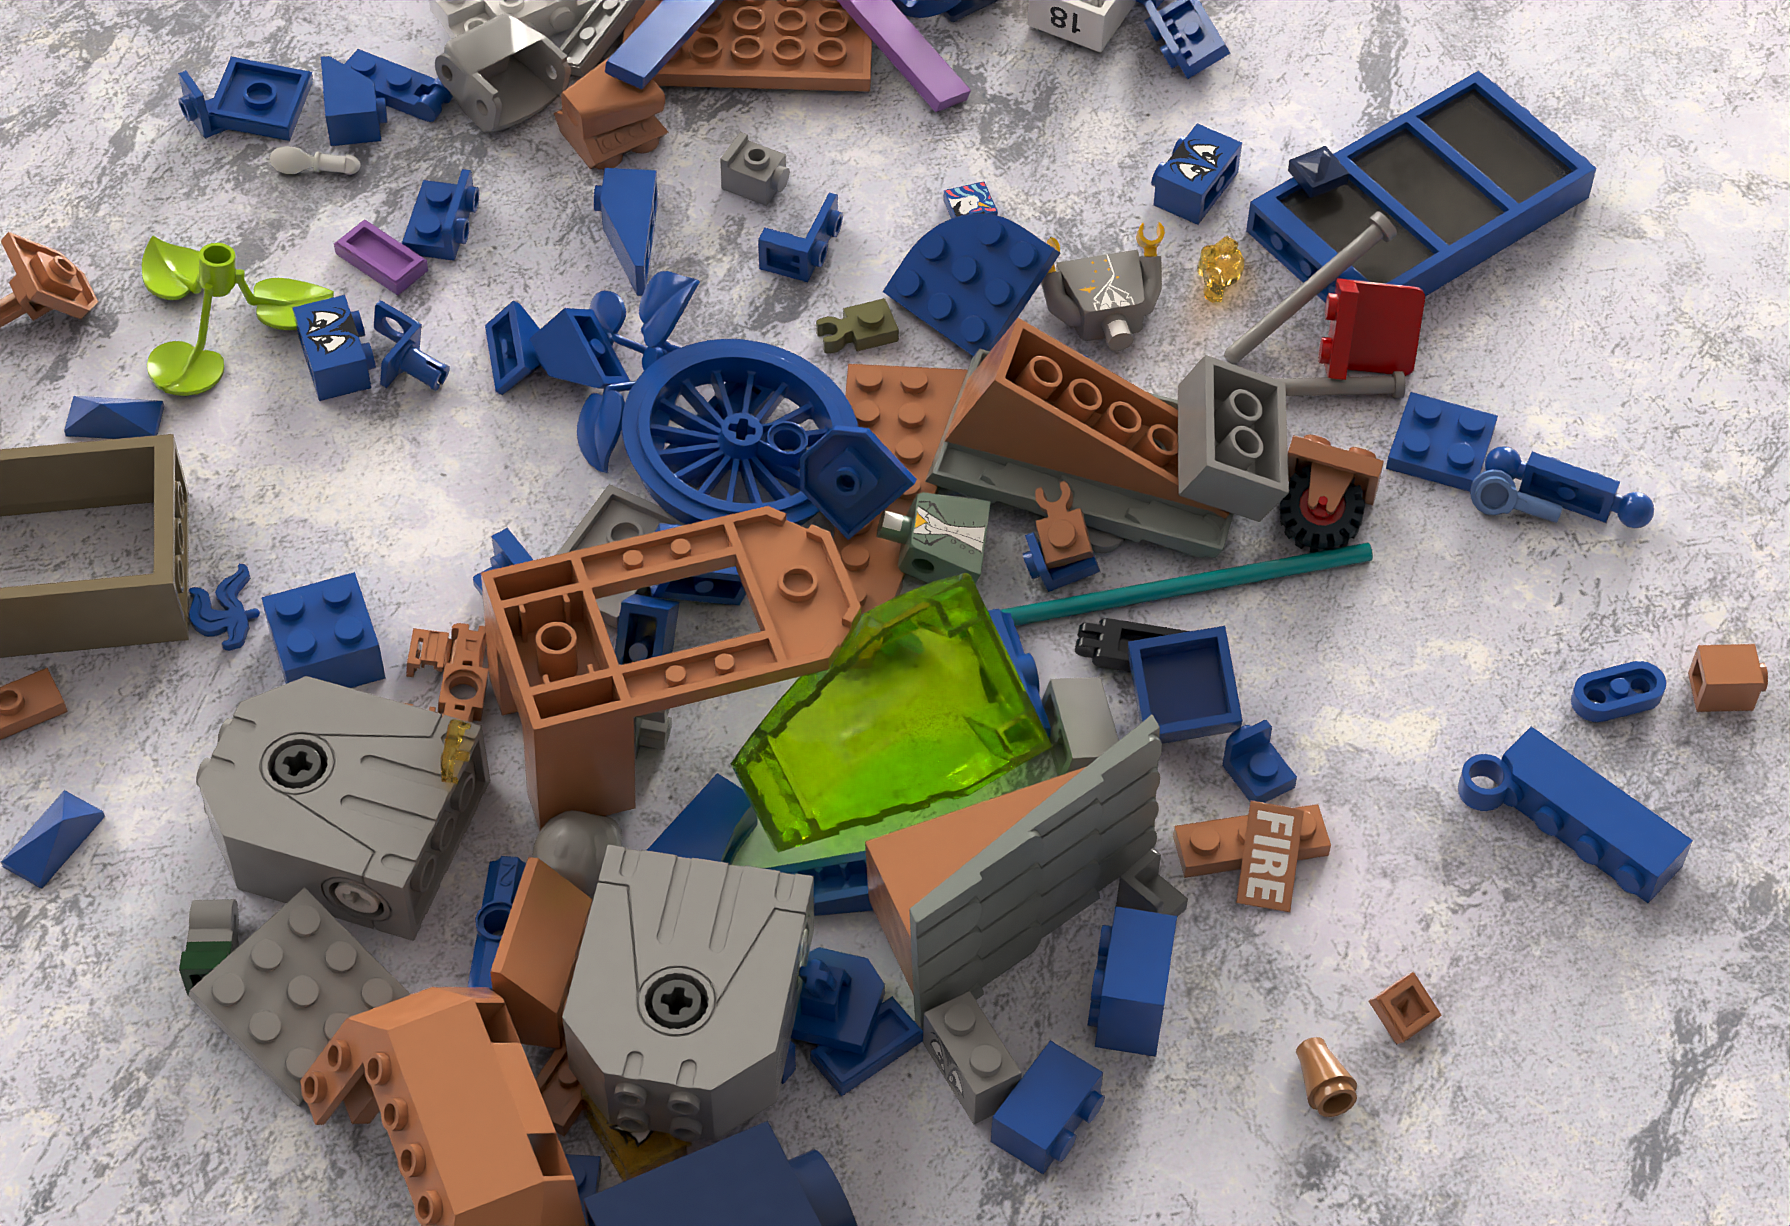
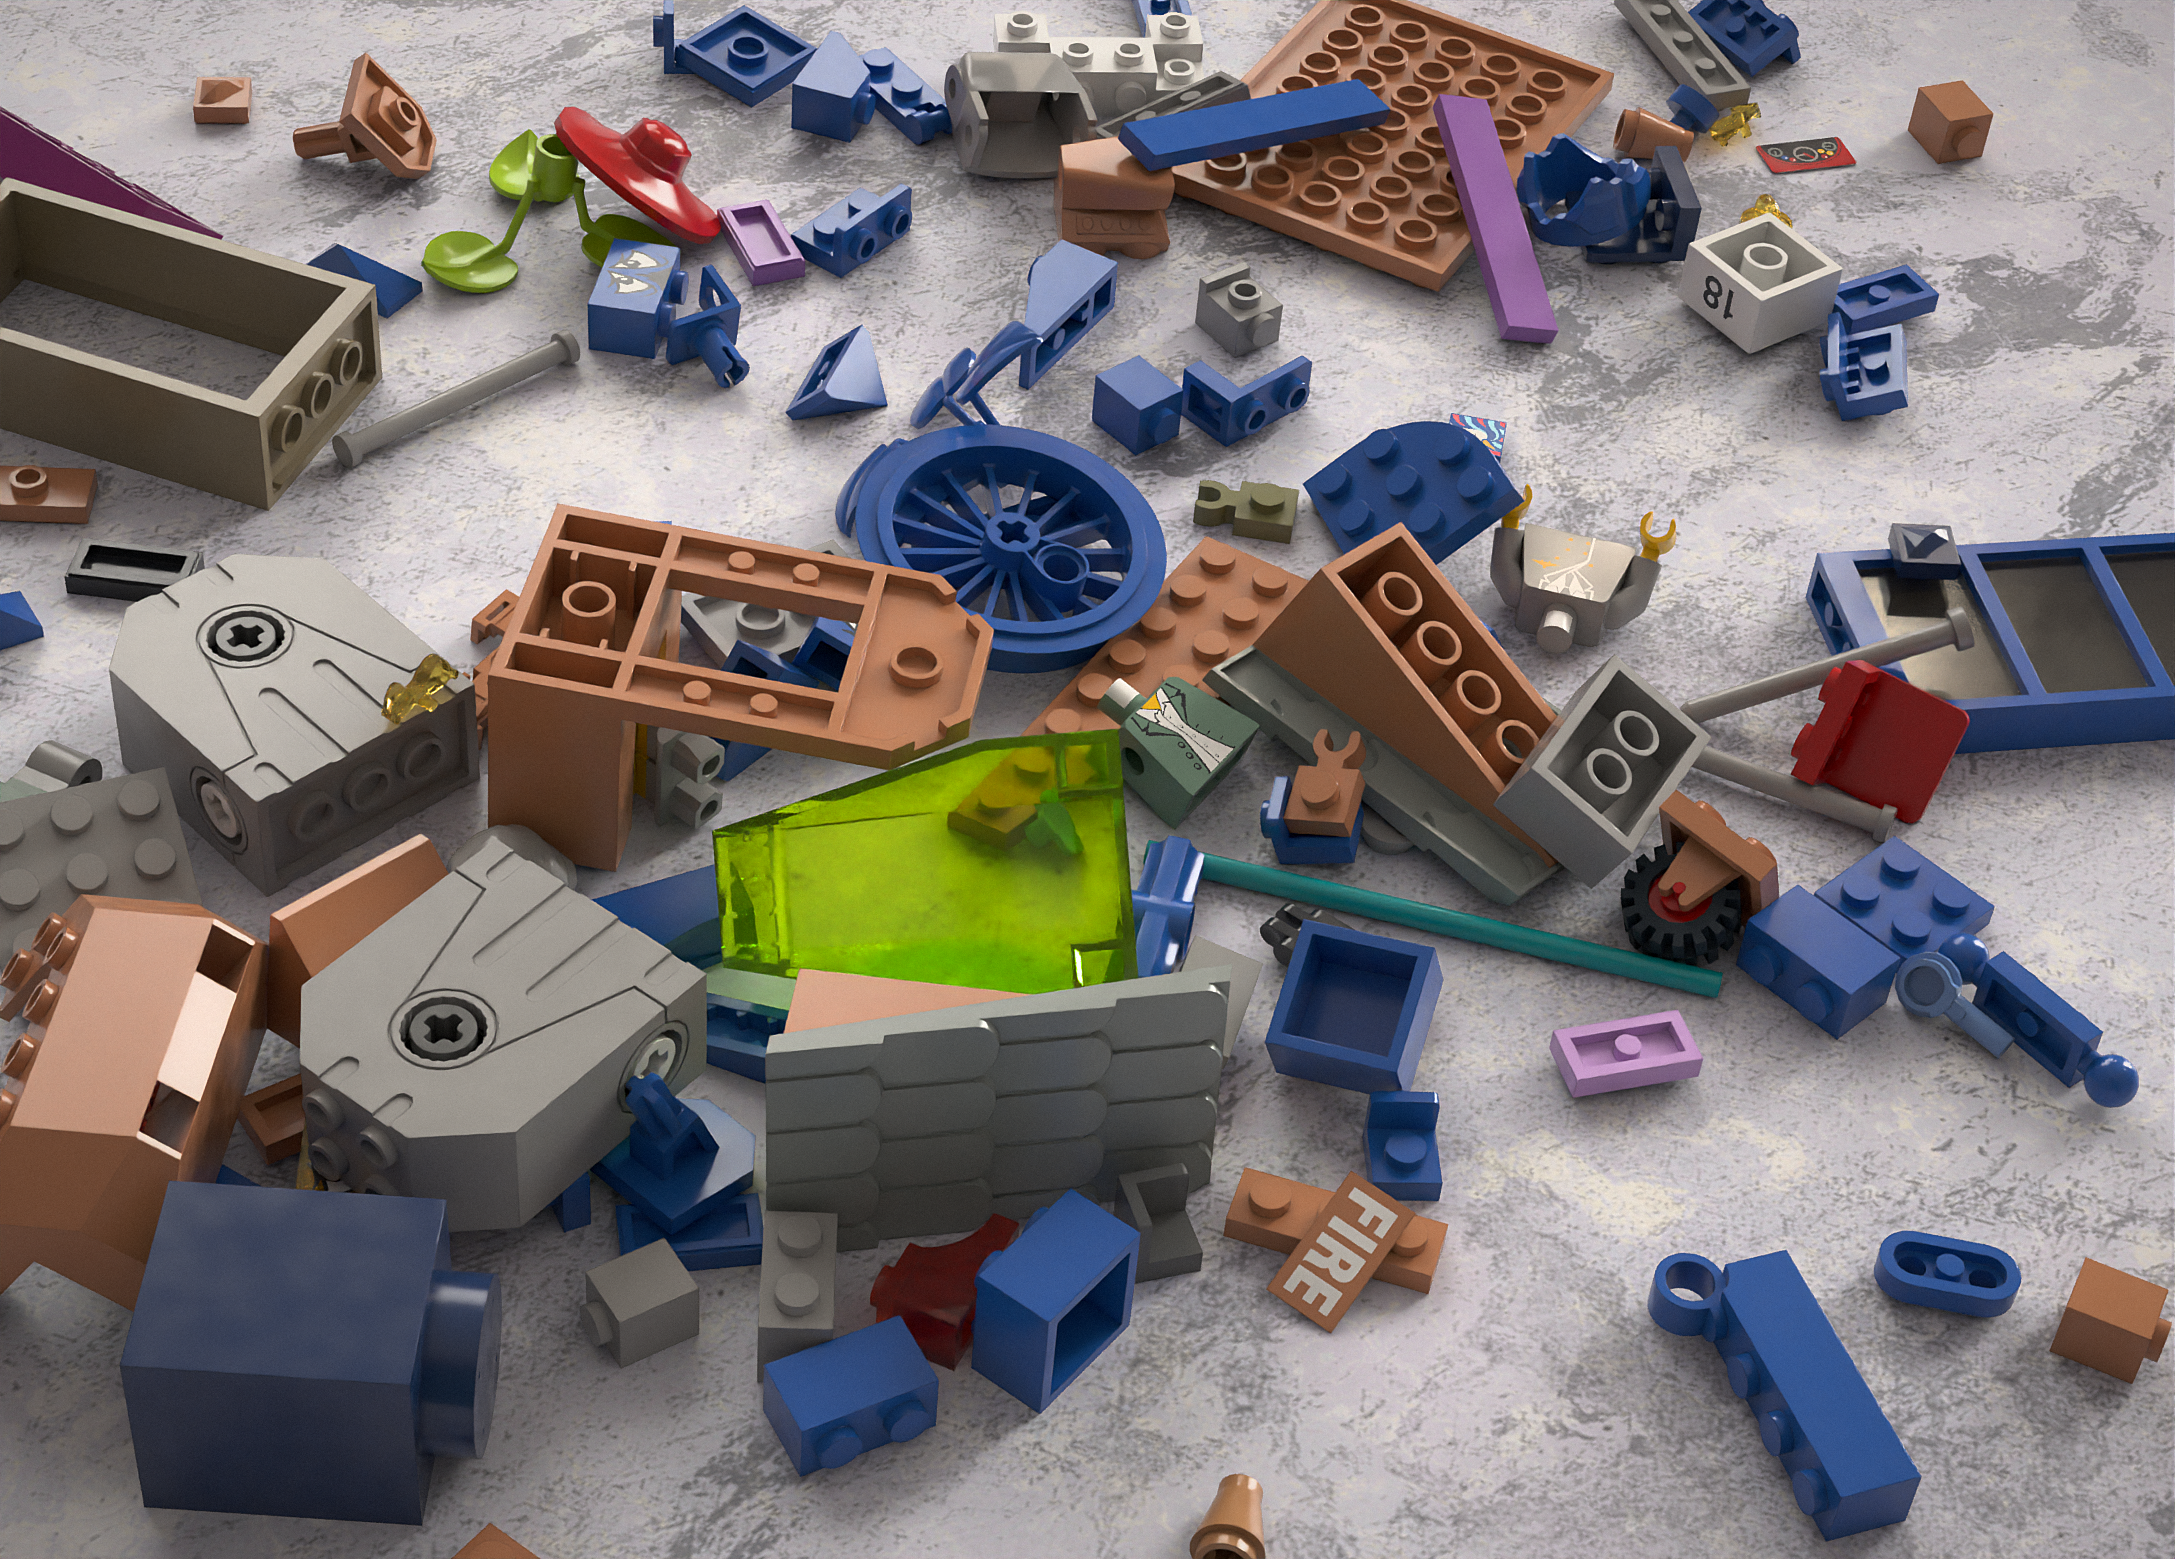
camera: 25 degrees right, 10 degrees down
blue piece [189,563,260,651] -> none
blue piece [261,572,386,688] -> none
white piece [270,146,361,175] -> none
blue slope [529,308,631,389] -> none
blue piece [800,425,917,540] -> none
blue brick [1151,123,1242,225] -> none
clear yellow piece [1197,235,1245,303] -> none
nougat tile [1368,972,1442,1045] -> none
none -> black tile [64,538,205,602]
none -> light grey bar [332,330,580,468]
none -> red hat [554,106,721,244]
none -> light grey brick [580,1238,699,1369]
none -> clear red arch [870,1213,1020,1371]
none -> blue brick [1092,355,1184,456]
none -> lavender plate [1549,1010,1703,1098]
none -> blue brick [1736,884,1900,1040]

